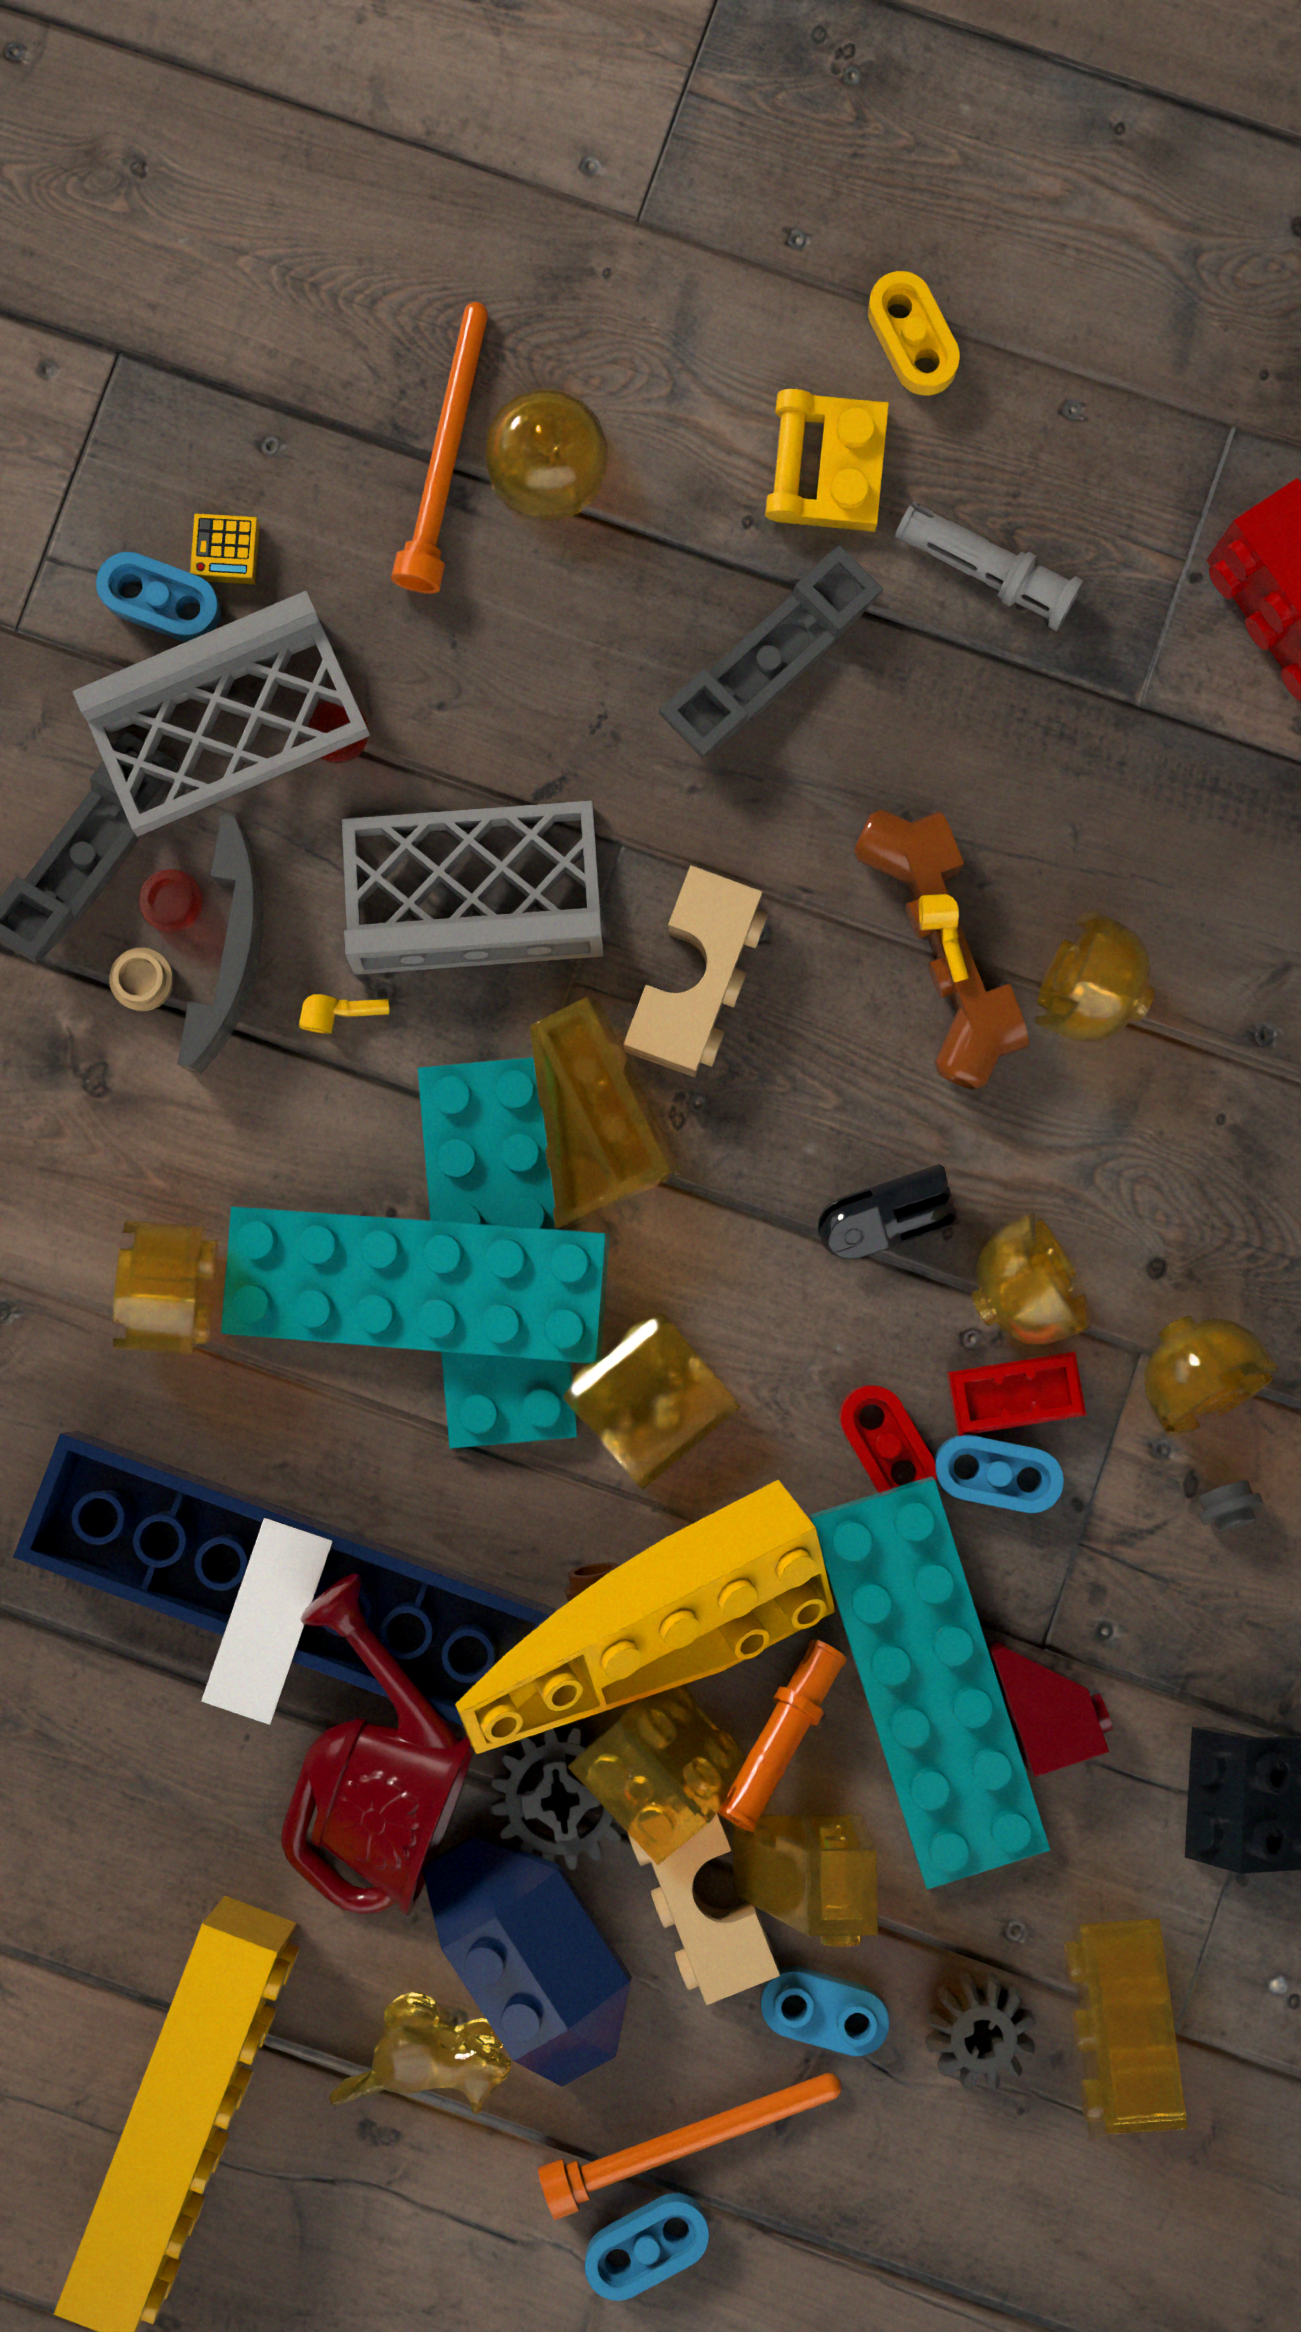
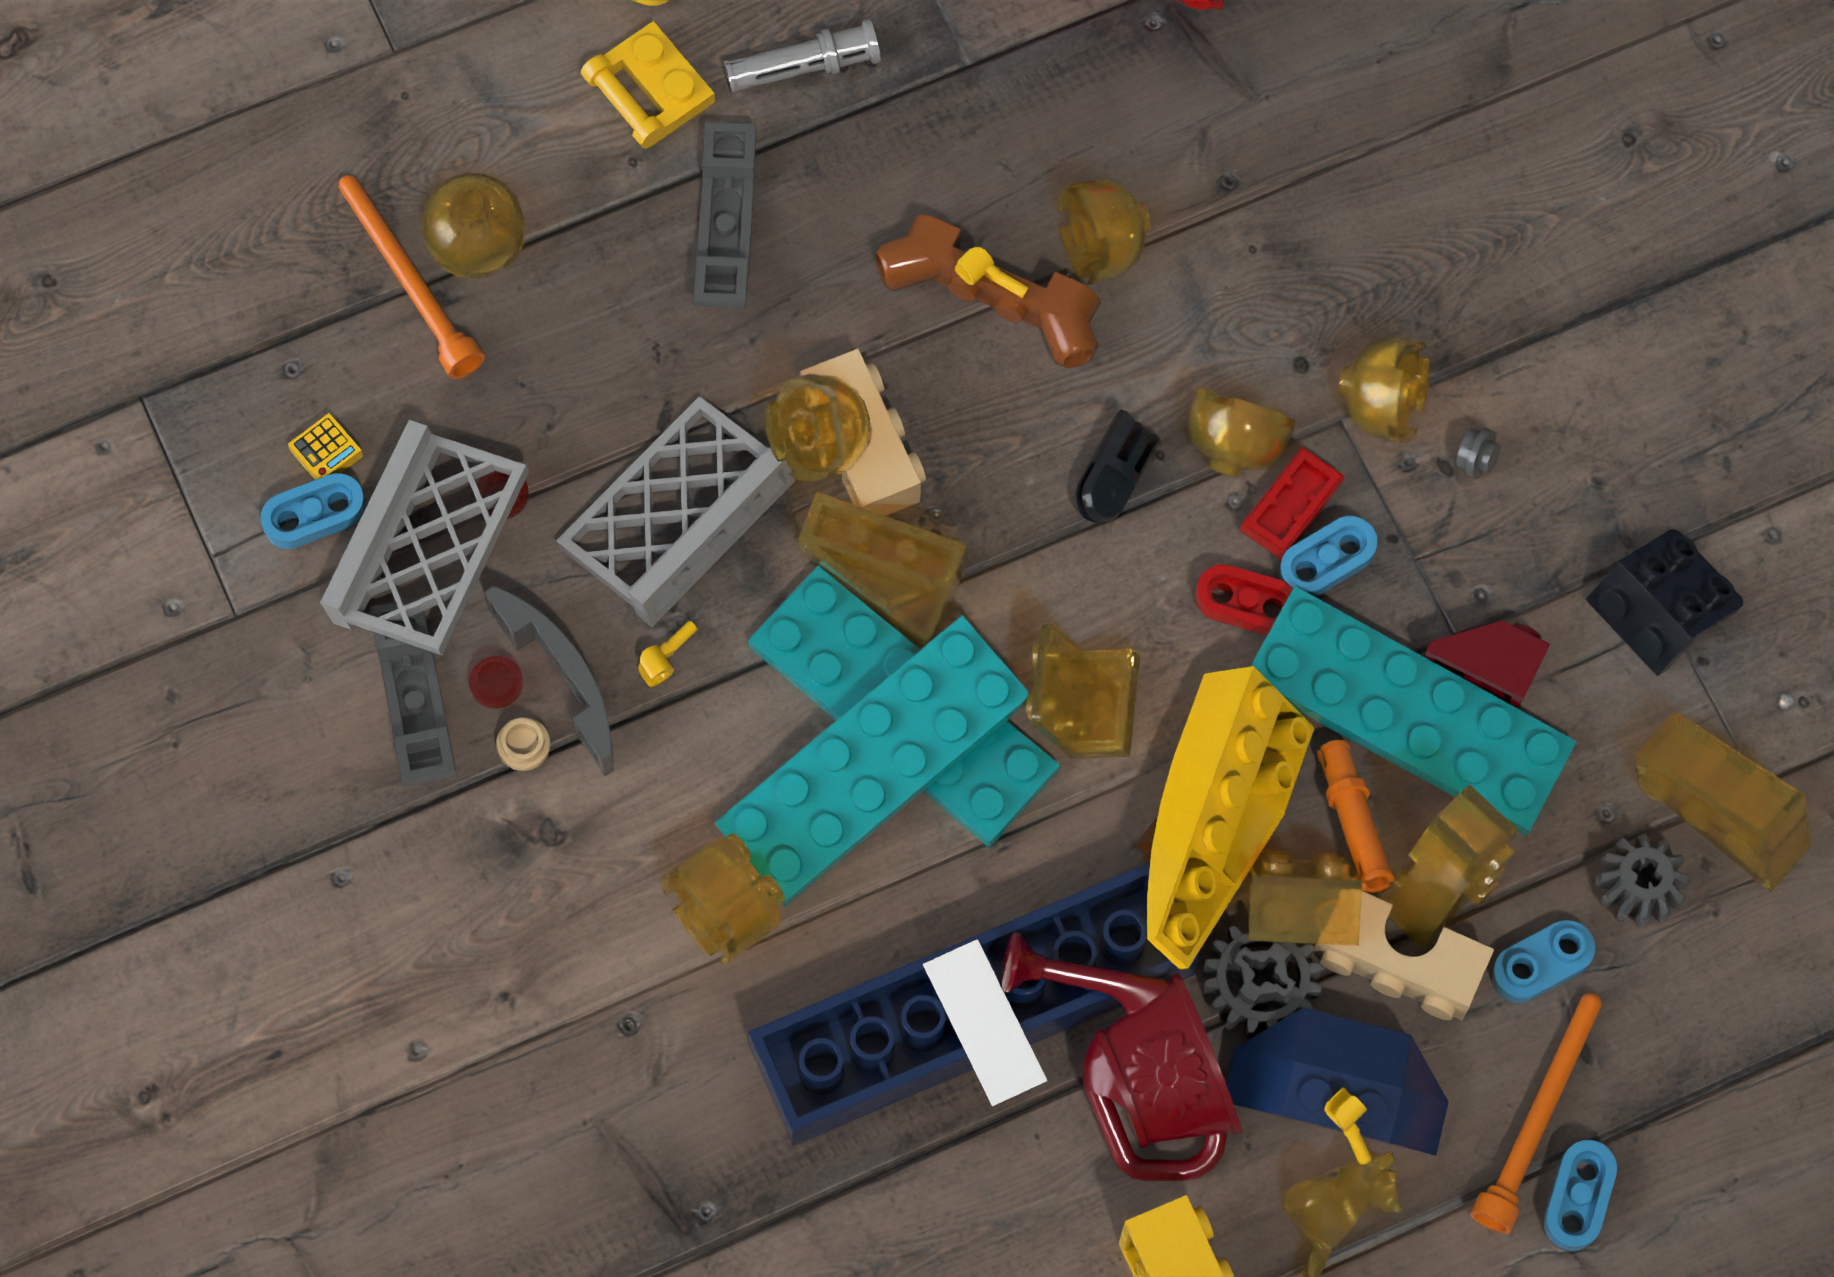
camera: 50 degrees left, 15 degrees down
none -> clear yellow cylinder [766,374,870,483]
none -> yellow hand [1324,1087,1371,1164]

